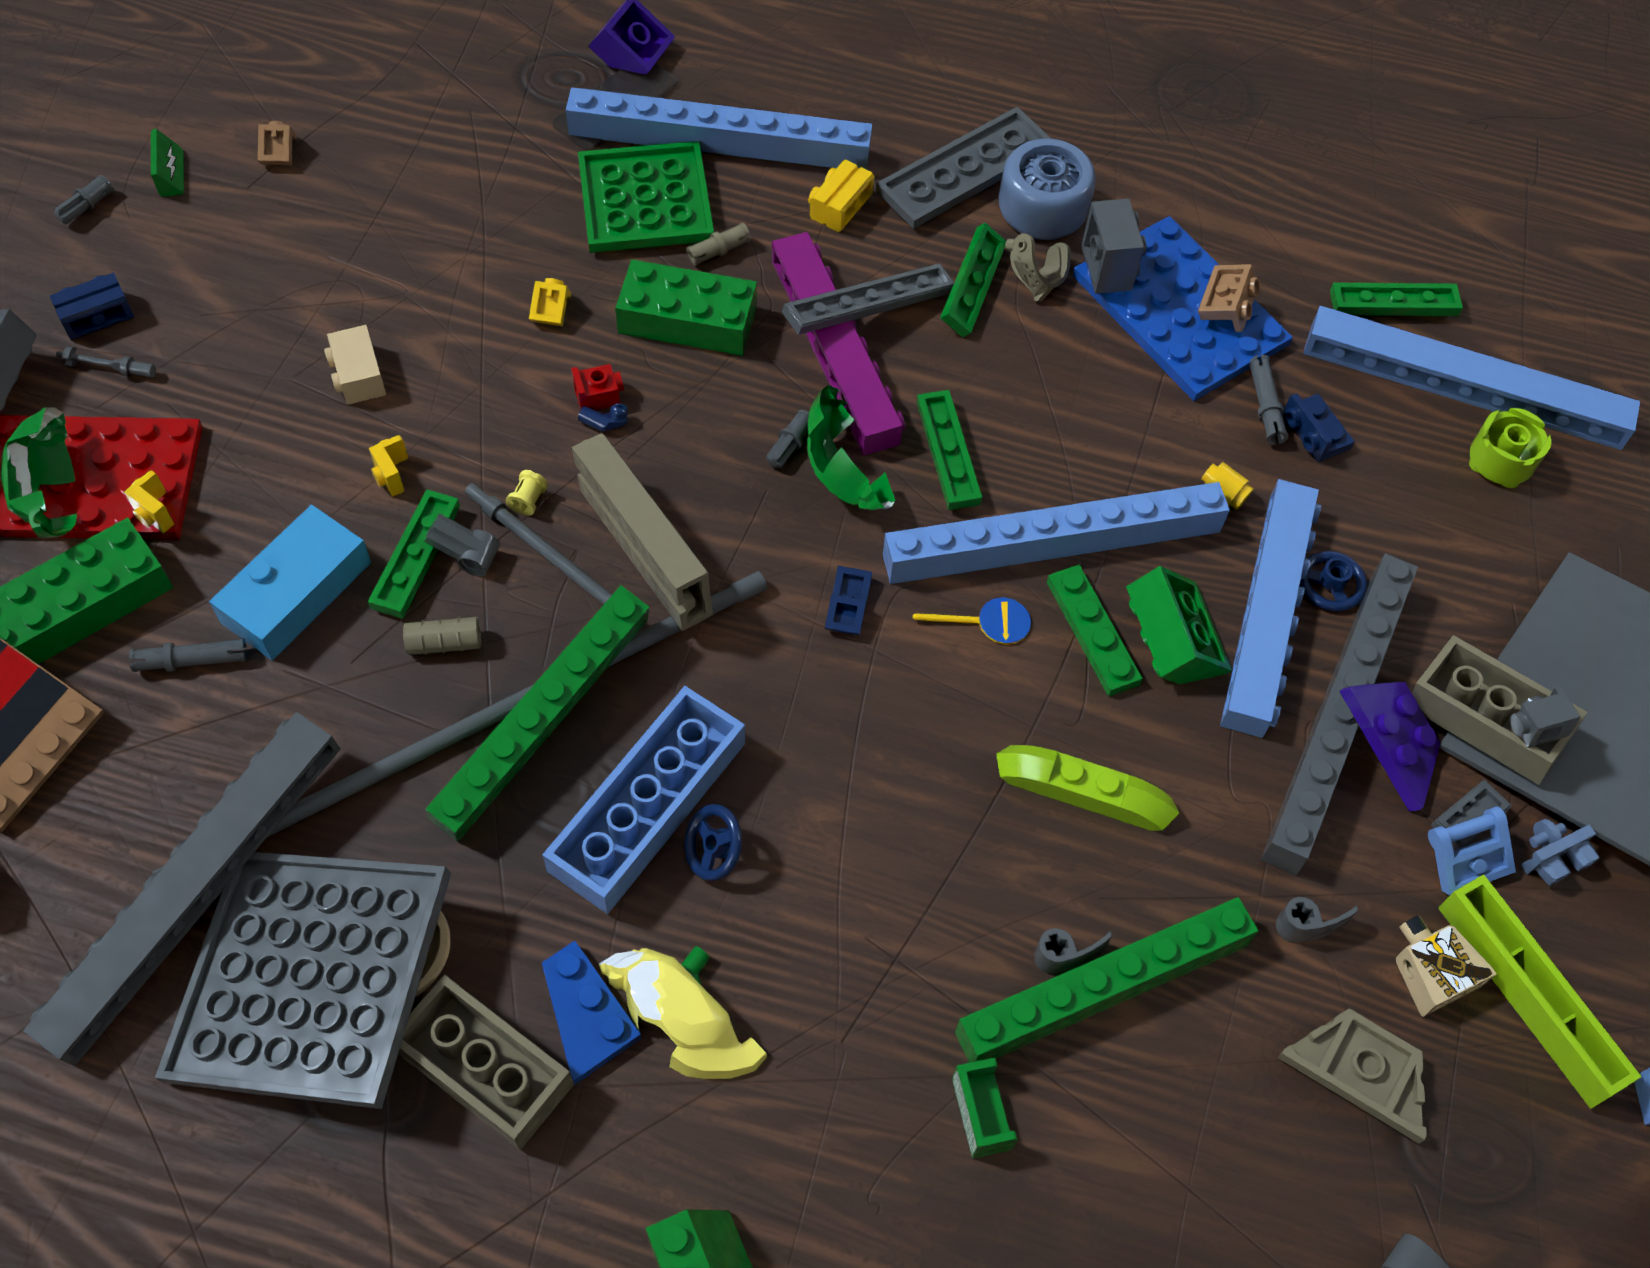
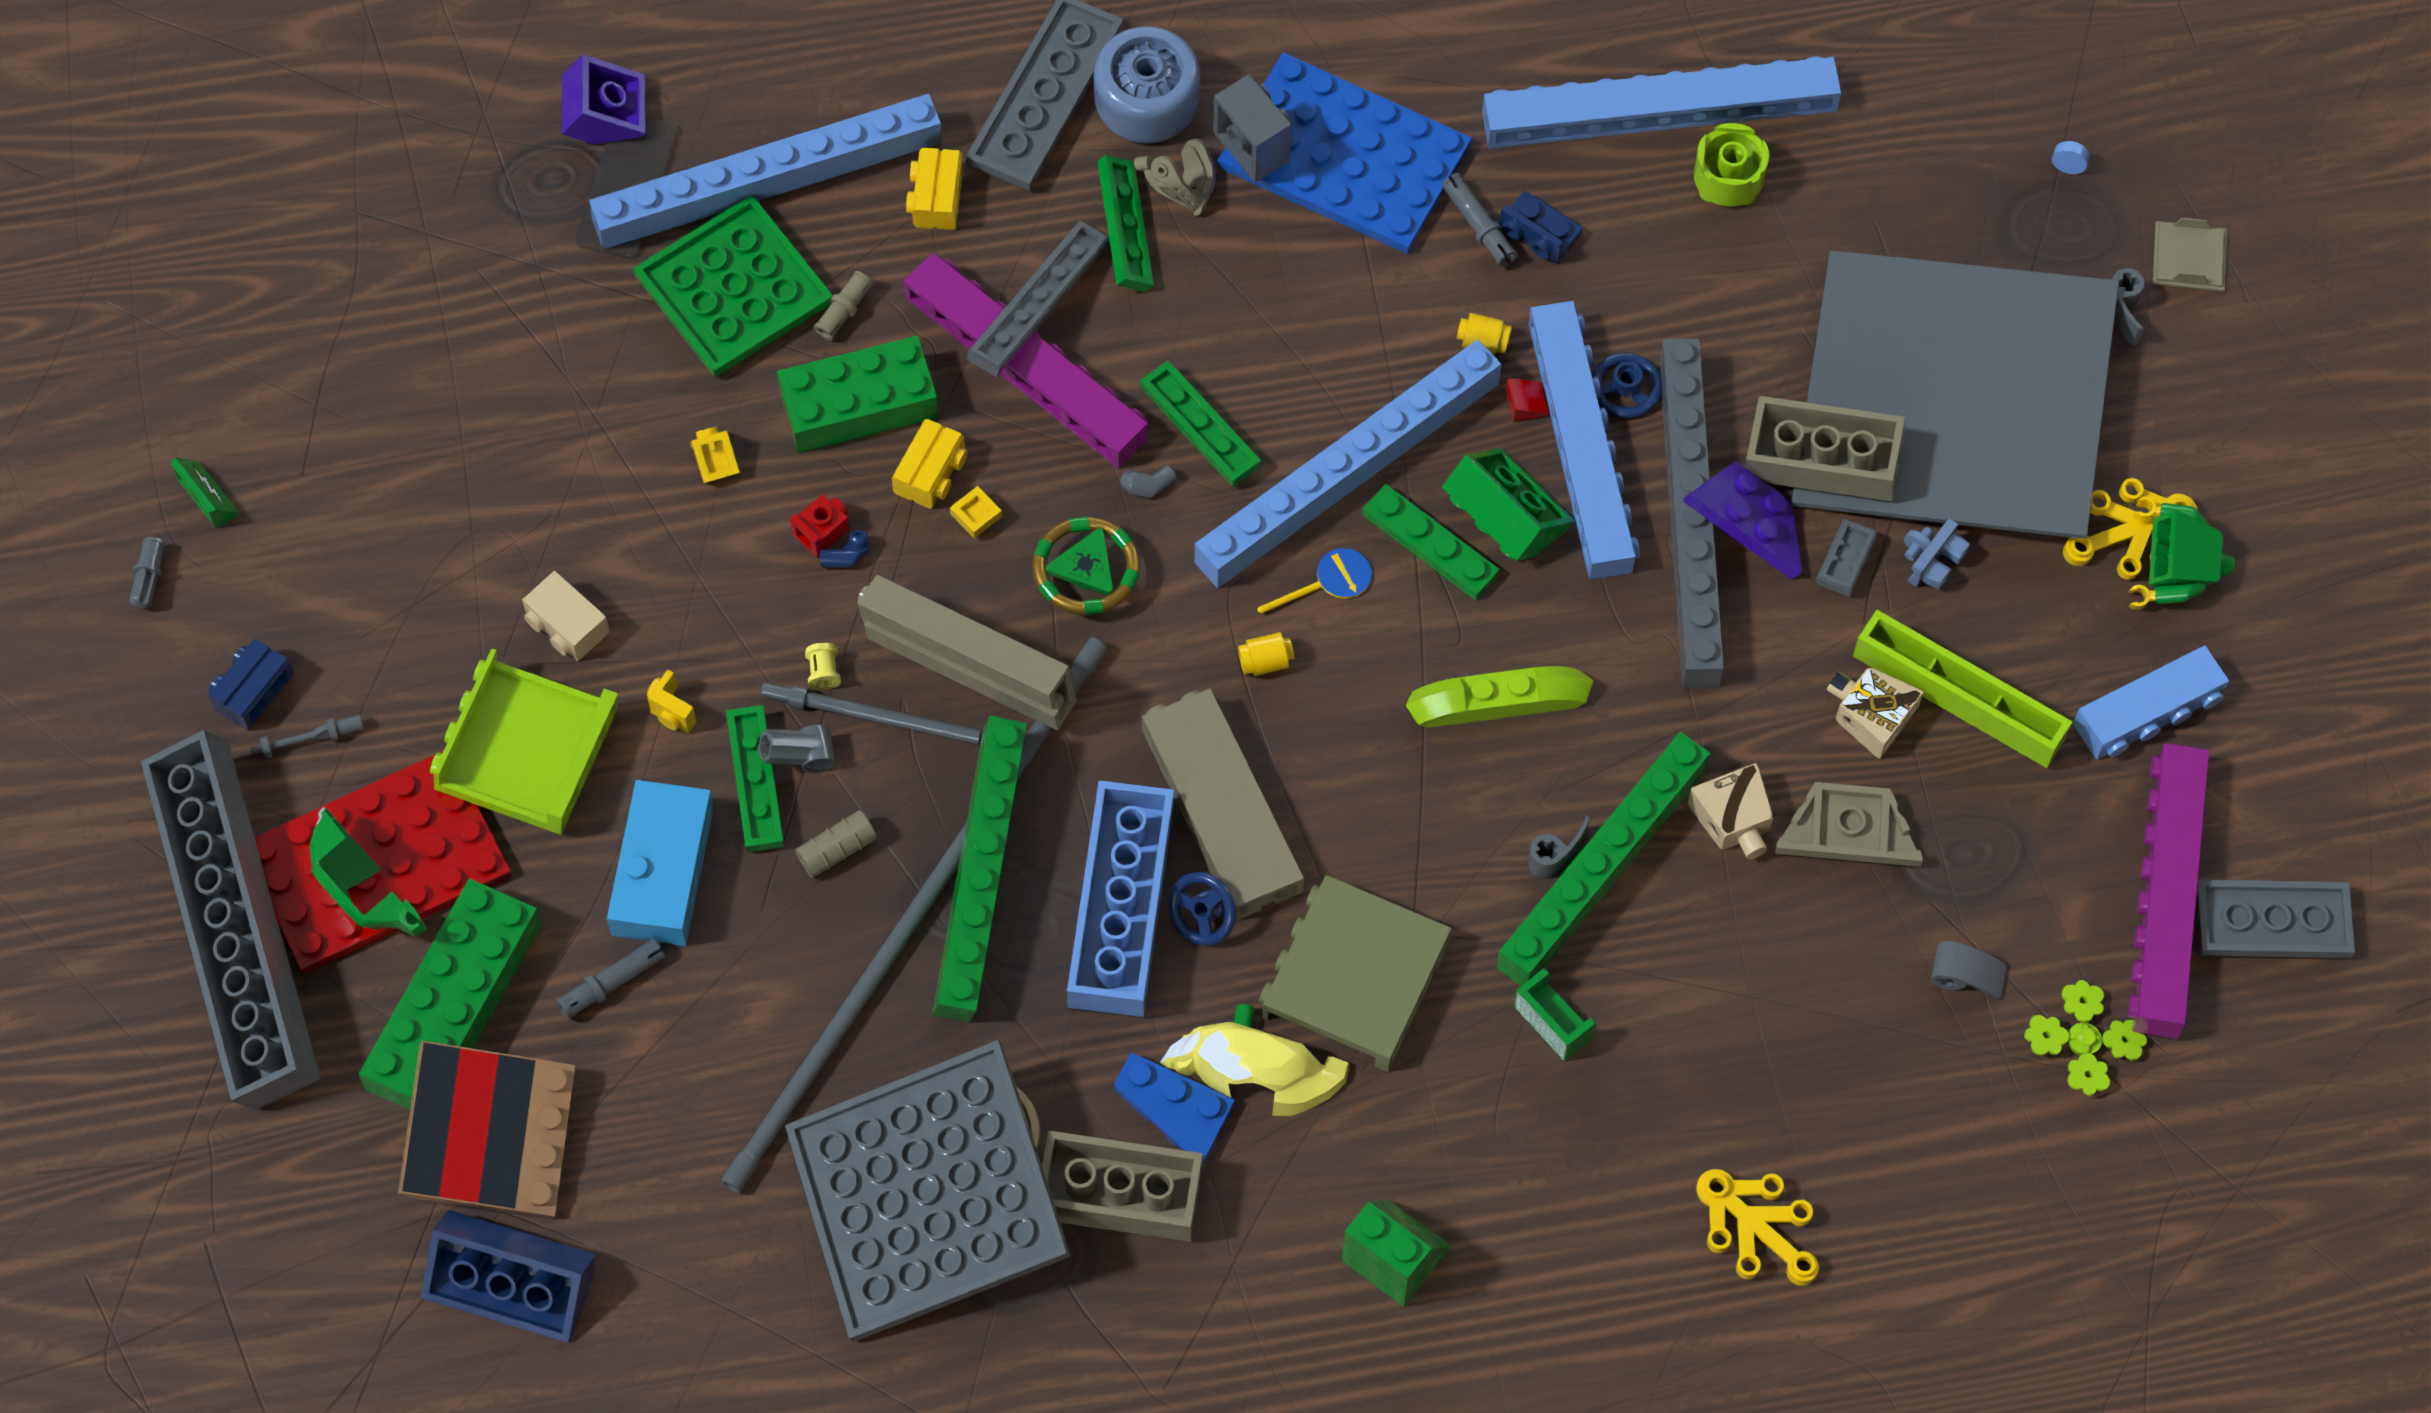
camera: 25 degrees left, 5 degrees up
dark grey brick [23,711,341,1066] -> none
yellow bracket [124,470,174,534] -> none
medium nougat bracket [258,121,297,165] -> none
dark grey axle [766,410,809,468] -> none
green animal [807,385,895,510] -> none
dark blue slope [825,566,872,636] -> none
medium nougat bracket [1198,264,1260,332] -> none
dark grey panel [1276,897,1359,943] -> none
green plate [1330,282,1463,316] -> none
medium blue plate [1428,806,1516,895] -> none
dark grey brick [1510,686,1580,748] -> none
none -> lime panel [430,649,618,835]
none -> yellow brick [892,419,968,509]
none -> yellow plate [950,486,1002,539]
none -> piece [1032,516,1140,615]
none -> dark grey arm [1120,465,1177,498]
none -> dark tan brick [1142,688,1304,920]
none -> yellow brick [1237,632,1294,676]
none -> olive panel [1259,875,1451,1072]
none -> red slope [1505,379,1549,422]
none -> tan torso [1688,763,1773,859]

